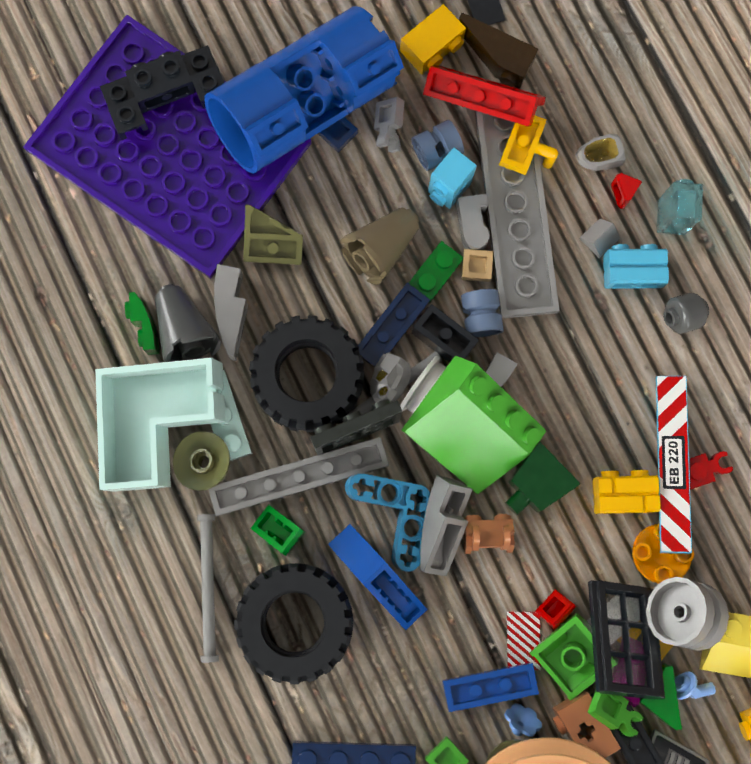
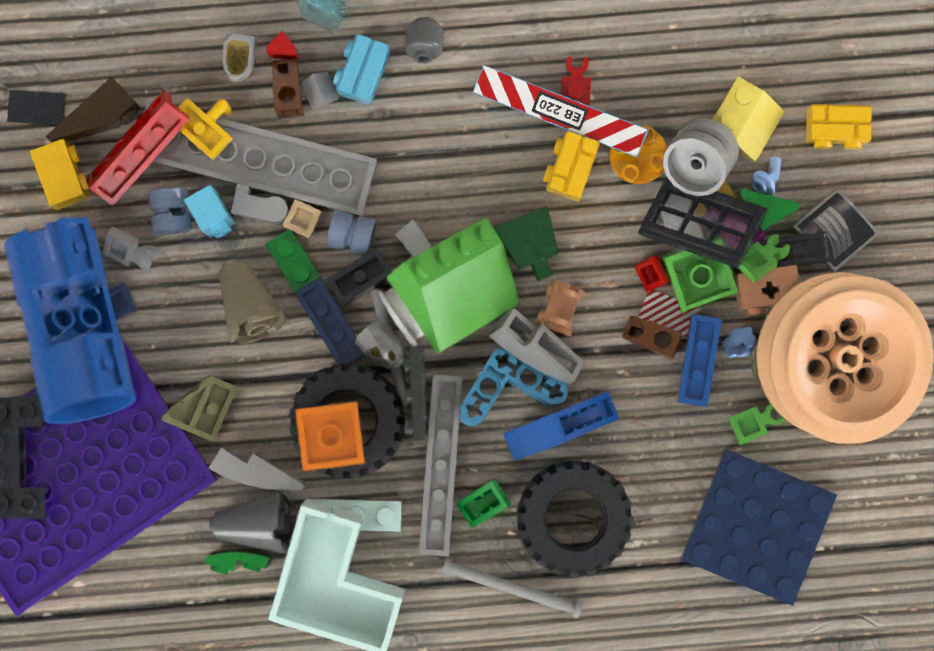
camera: 60 degrees left, 5 degrees up
olive dish [173,431,230,491] -> none
none -> reddish brown leg [272,59,304,119]
none -> orange plate [296,402,365,471]
none -> reddish brown leg [622,316,682,360]

